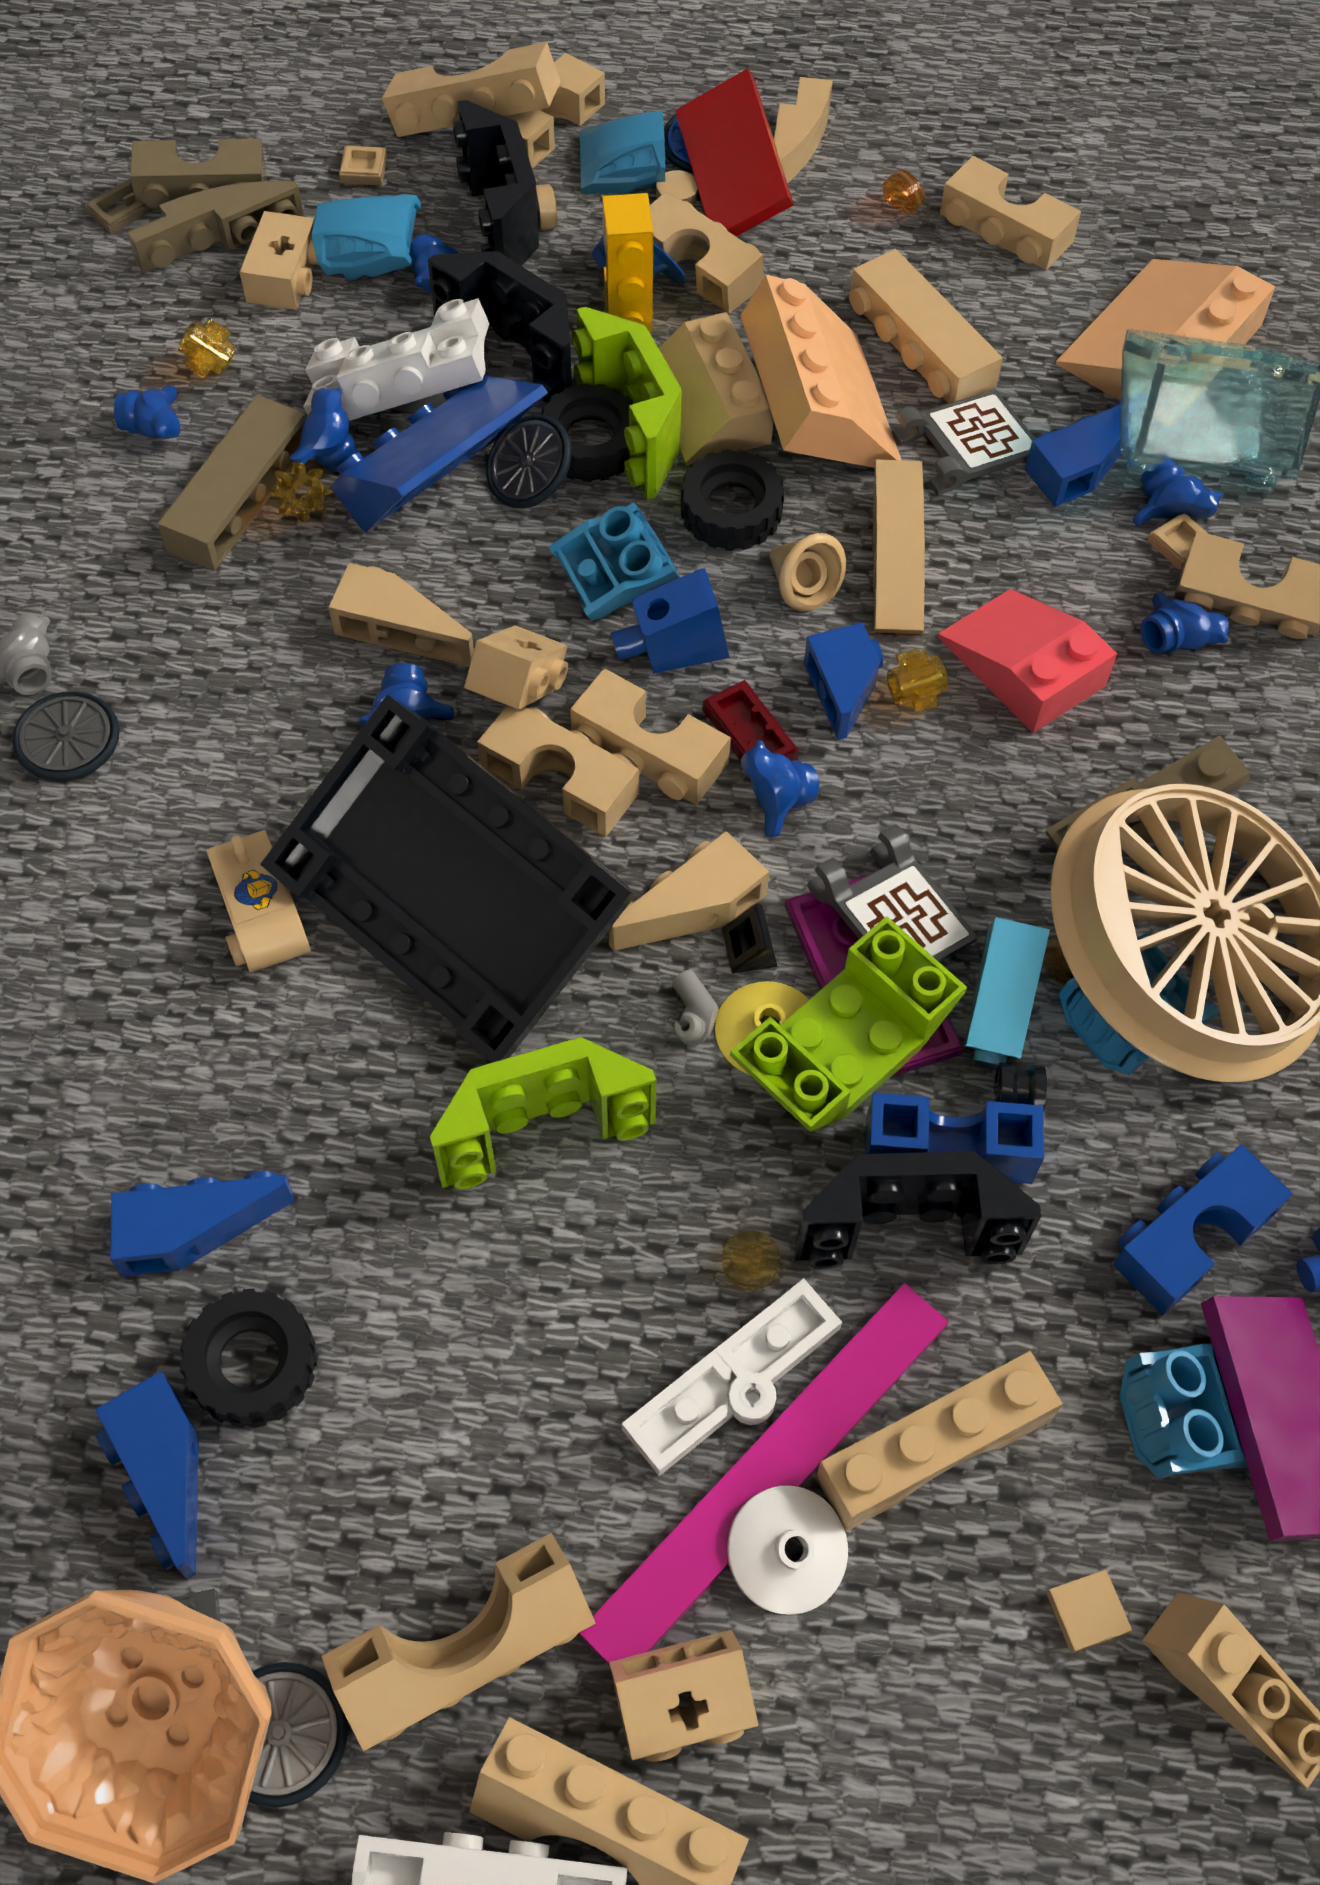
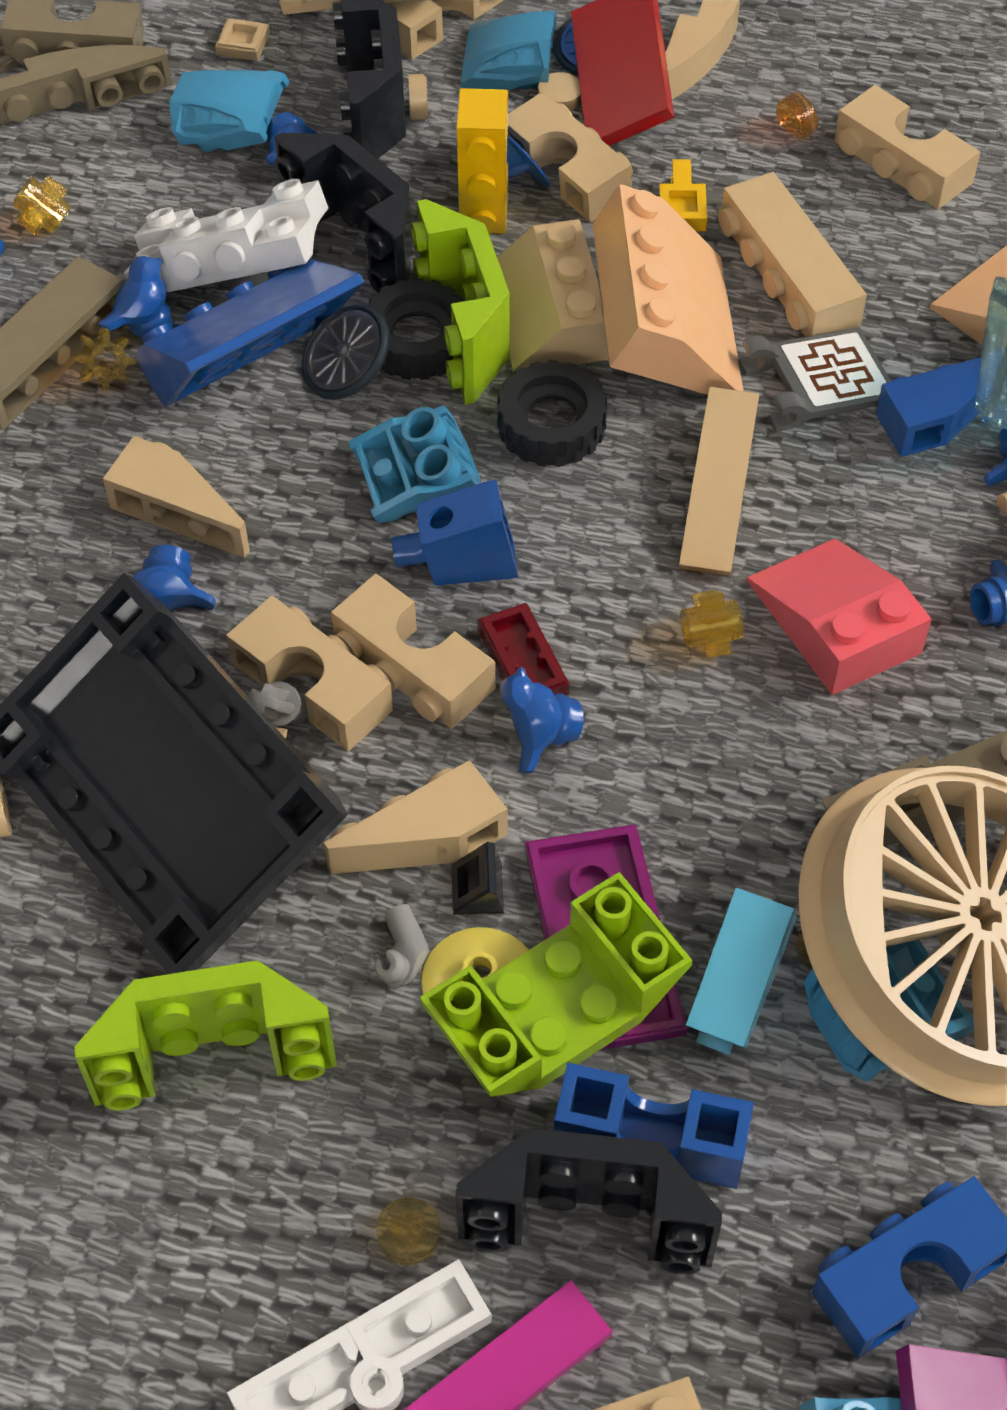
camera: 10 degrees right, 5 degrees down
tan brick [239,211,319,310] -> none
tan brick [464,625,568,710] -> none
tan hat [769,533,846,612] -> none
blue slope [804,622,883,740] -> none
flag [807,824,978,963] -> none
black wheel [994,1062,1047,1109] -> none
none -> light grey axle [248,682,308,726]
none -> yellow plate [658,159,707,231]

